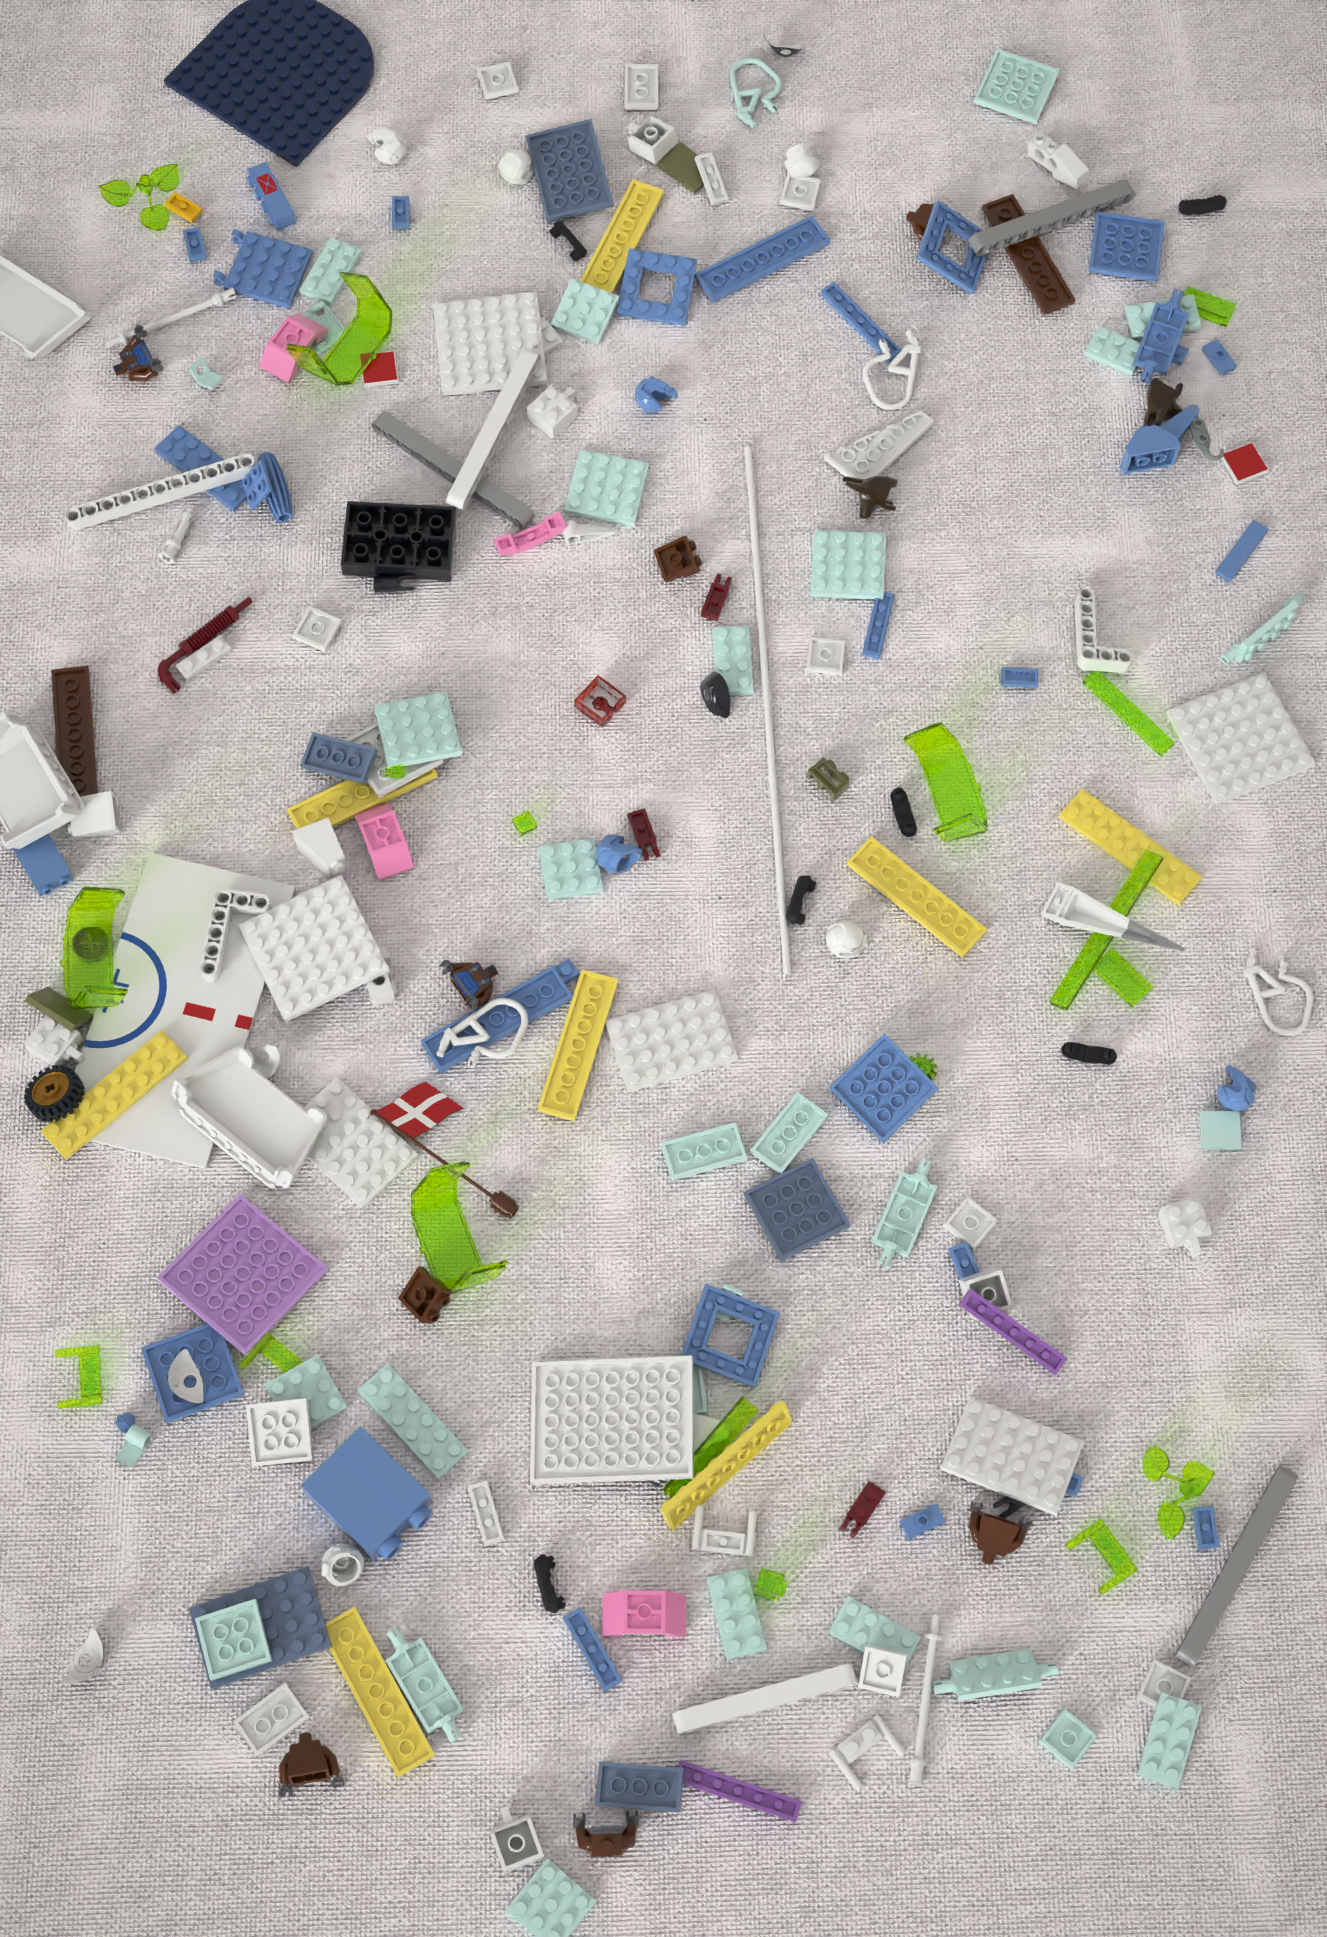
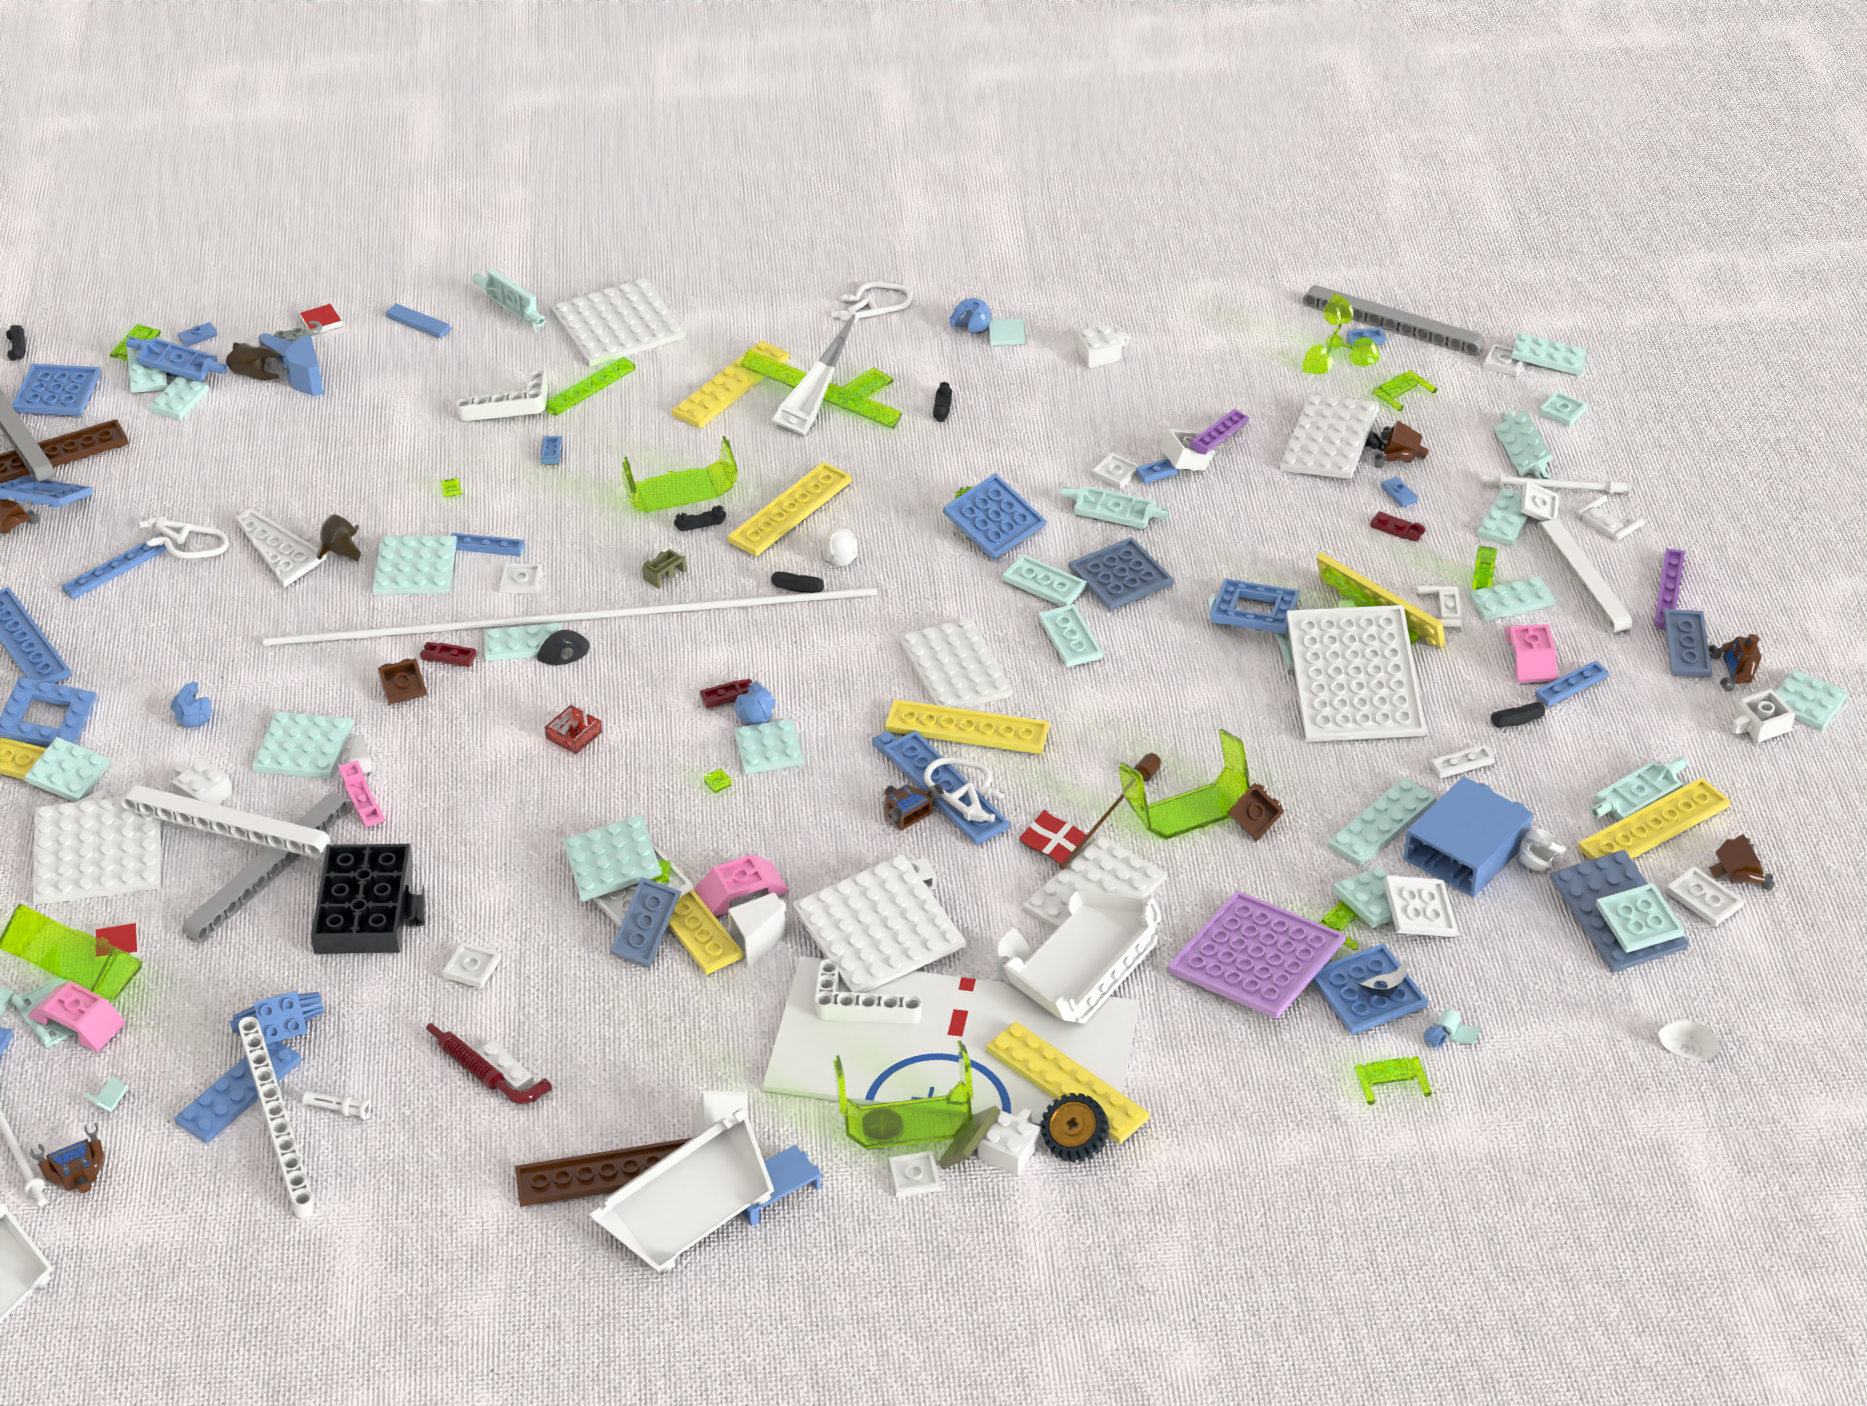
camera: 90 degrees left, 25 degrees down
none -> clear neon green plate [441,478,462,497]
none -> white tile [888,1151,941,1198]

